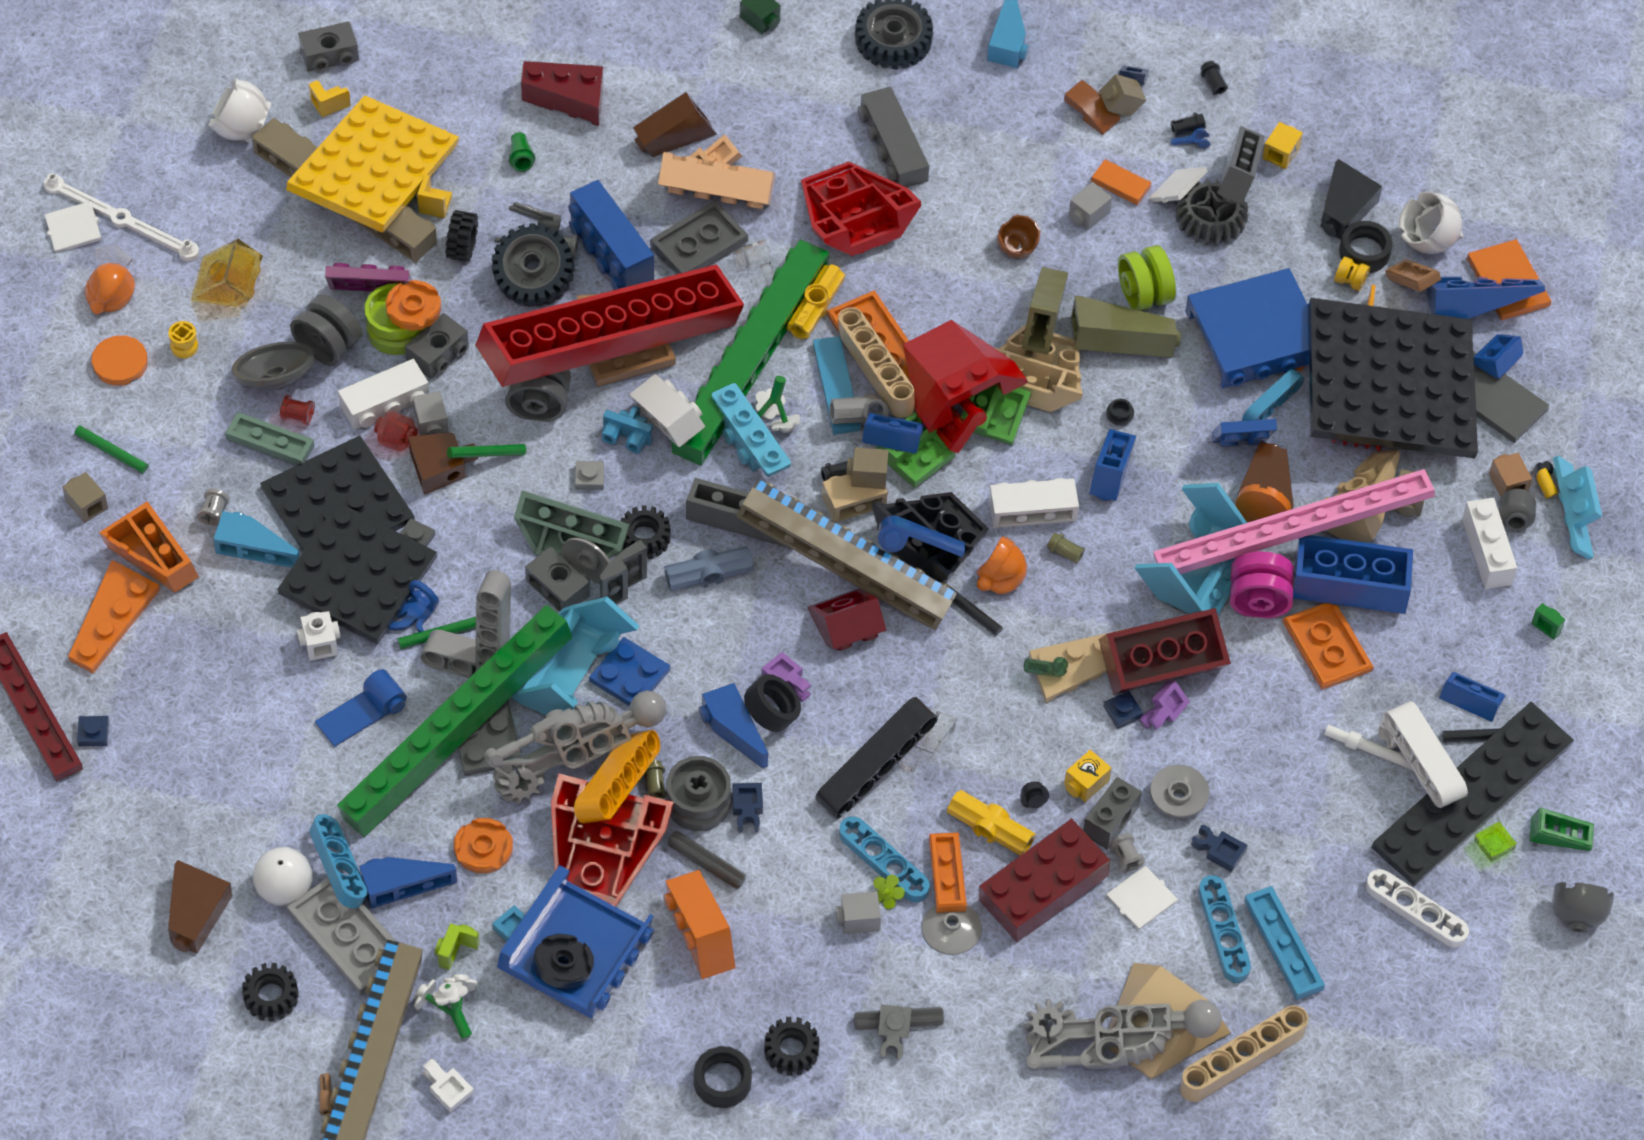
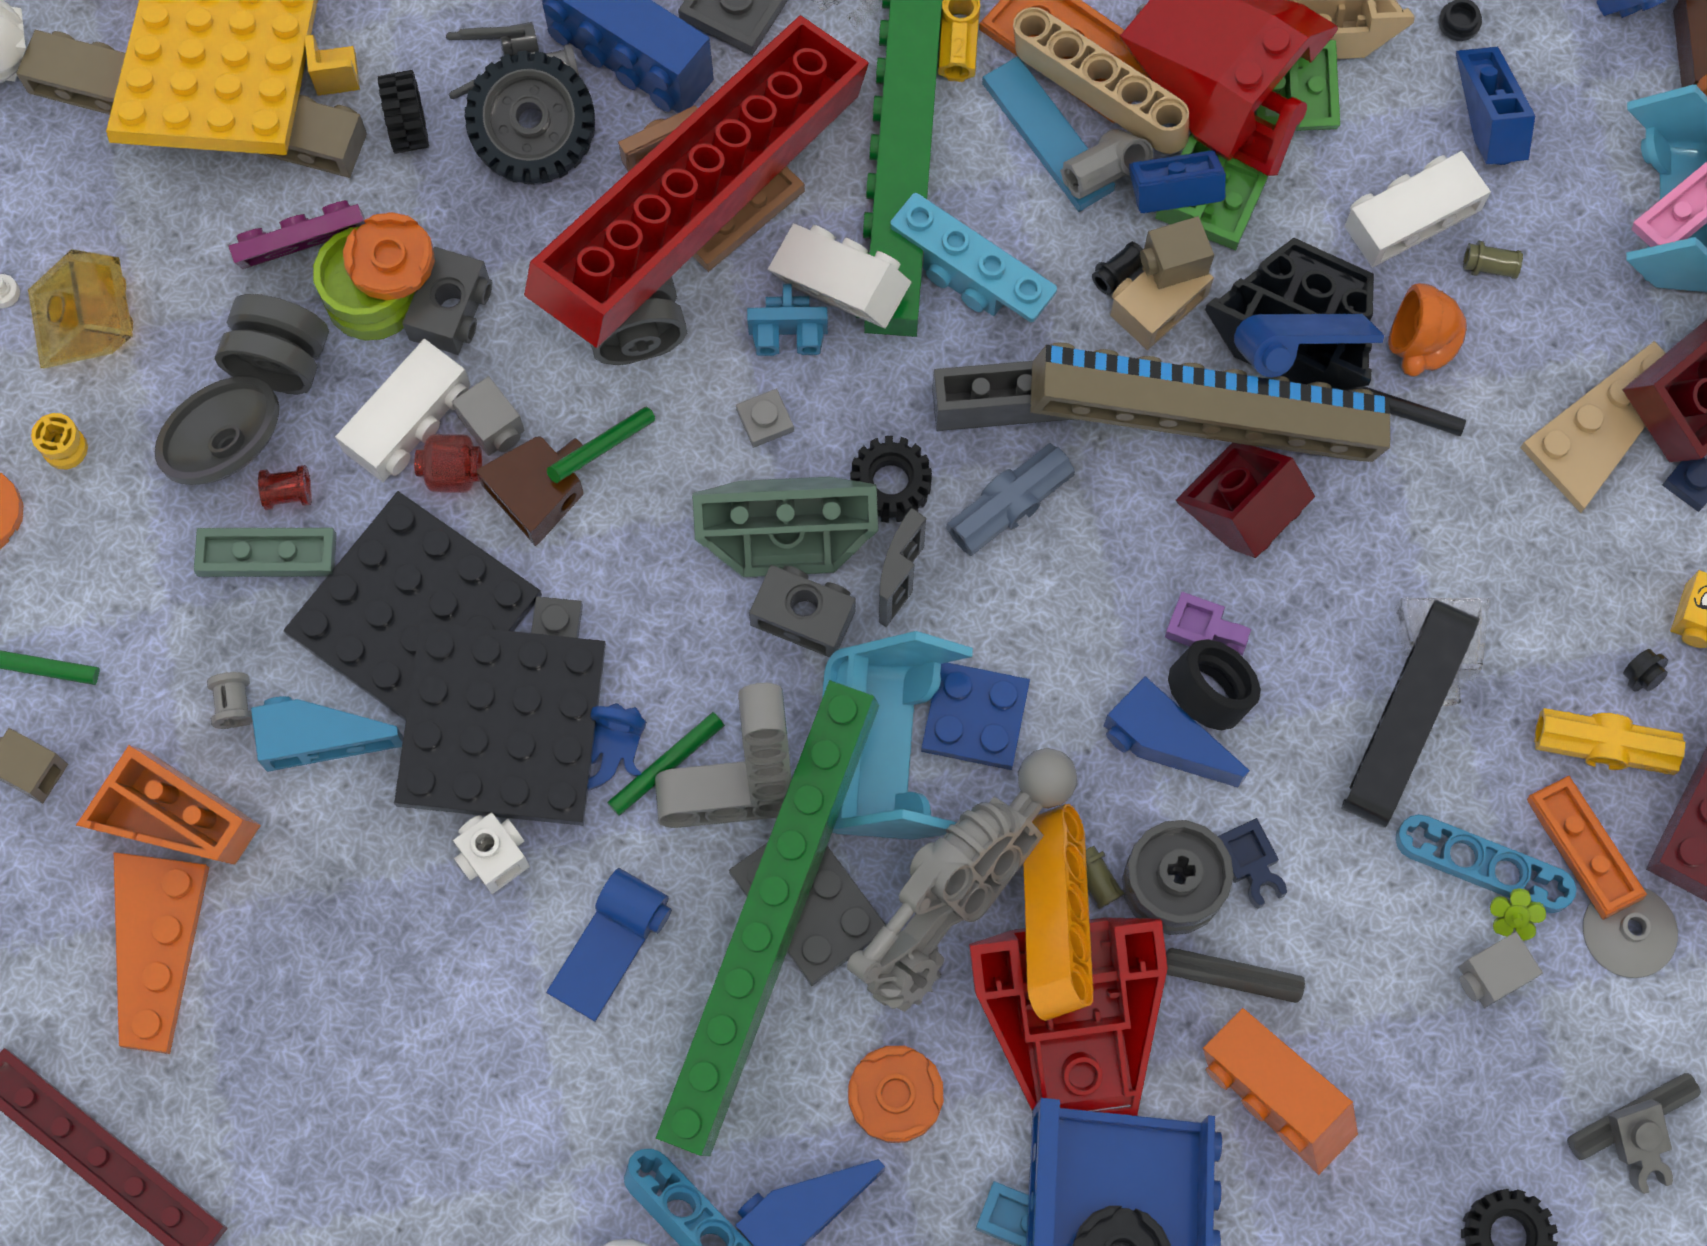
camera: 20 degrees left, 15 degrees up
dark blue plate [77,716,109,746] -> none
light grey dish [562,538,610,583] -> none
plant [755,376,800,433] -> none
clear green arm [1023,657,1069,678] -> none

